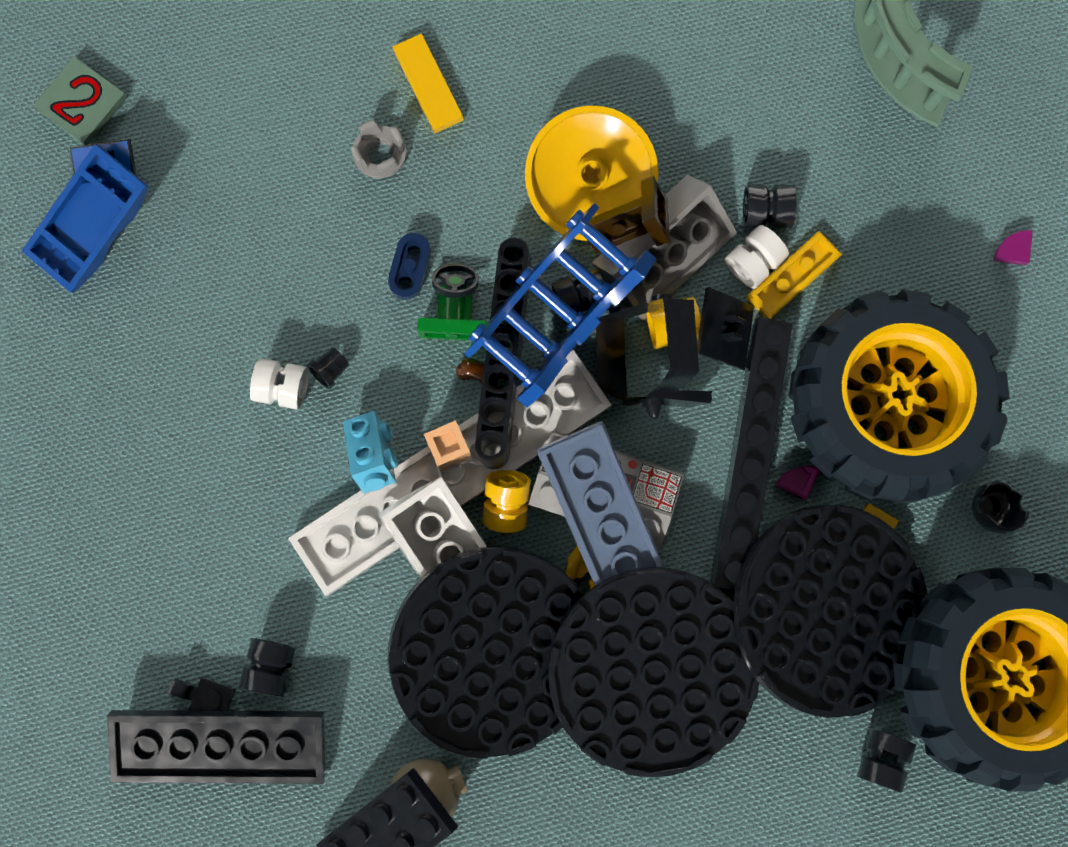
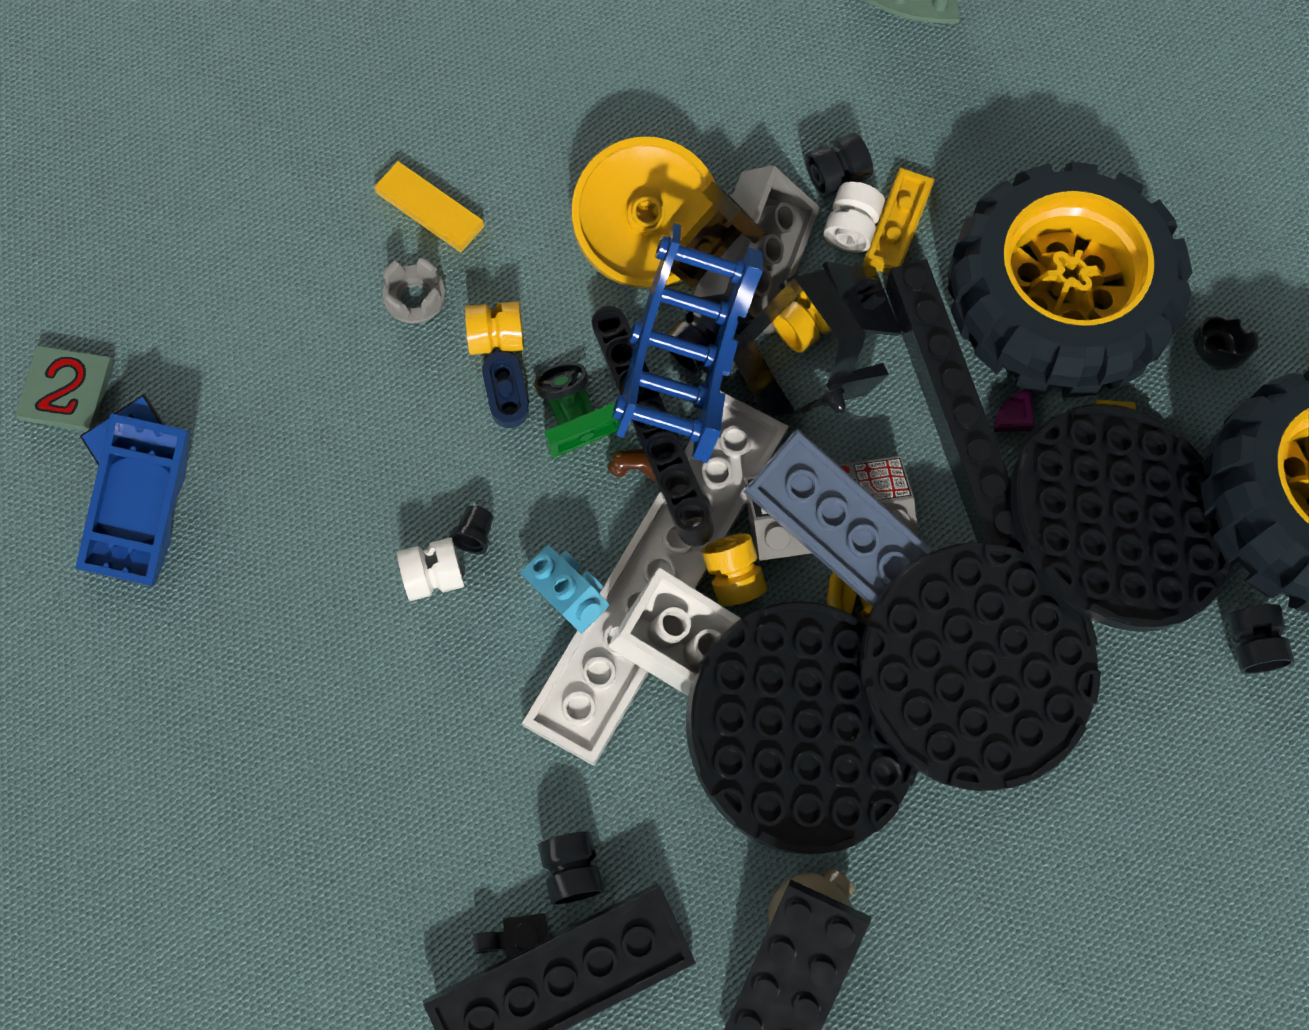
camera: 25 degrees left, 10 degrees down
light nougat panel [424,420,472,472] -> none
magenta tile [993,230,1033,266] -> none
none -> yellow wheel [465,301,524,355]

